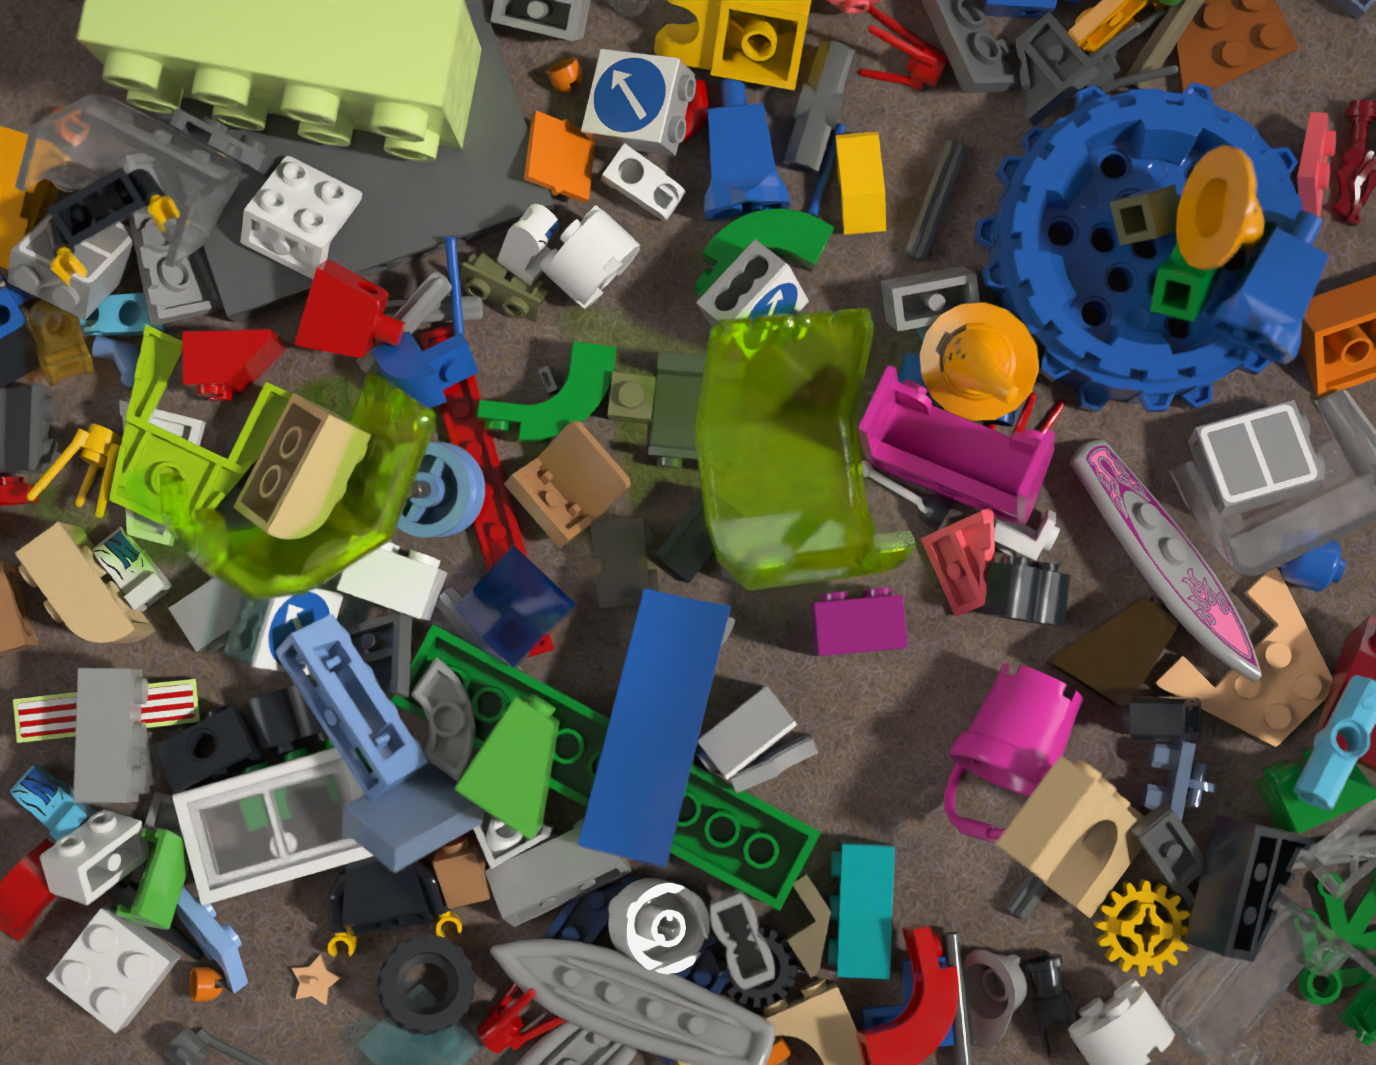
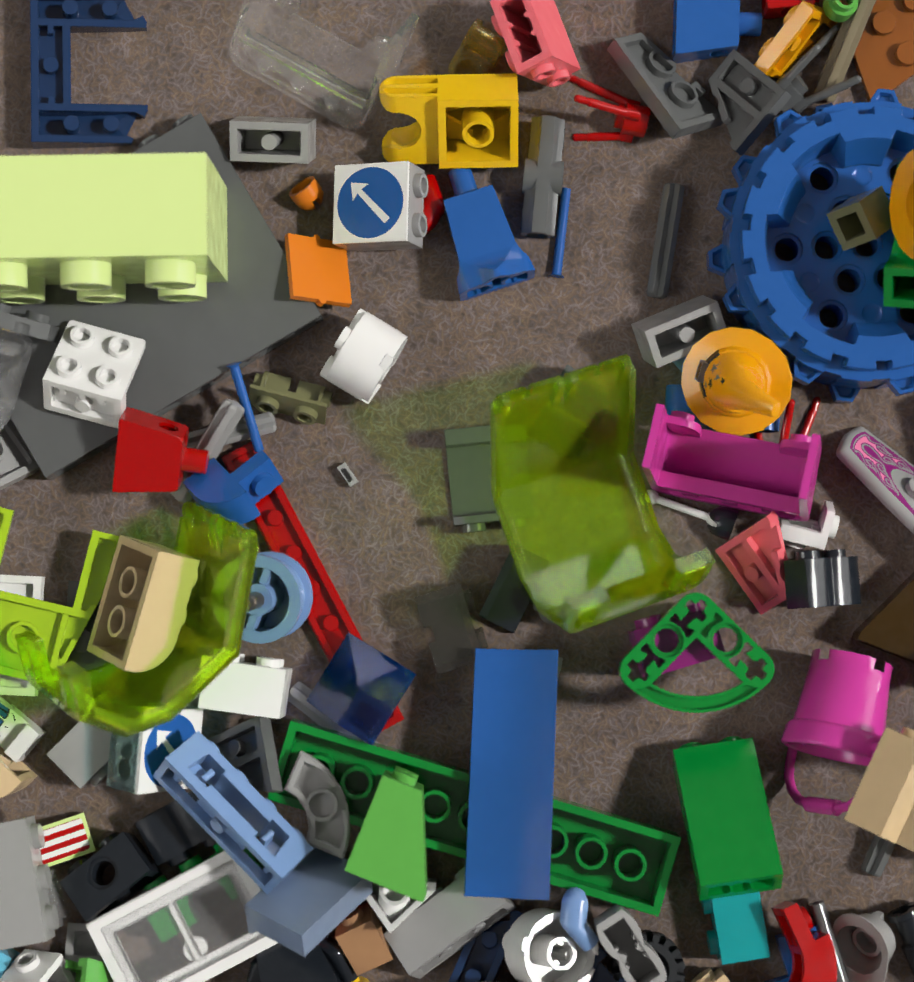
camera: 10 degrees left, 0 degrees up
red slope [182,329,286,402] -> none
green arch [476,341,616,444] -> none
white leg [497,204,559,286] -> none
medium nougat bracket [504,420,631,549] -> none
white leg [600,143,686,221] -> none
olive brick [607,372,656,425] -> none
green arch [694,209,835,301] -> none
light grey piece [695,685,797,780] -> none
light grey piece [696,239,809,364] -> none
light grey tile [731,734,818,793] -> none
dark tan slope [785,871,831,978] -> none
yellow slope [835,131,886,235] -> none
none -> medium blue arm [560,887,599,952]
none -> green beam [618,592,775,713]
none -> green brick [672,736,783,901]

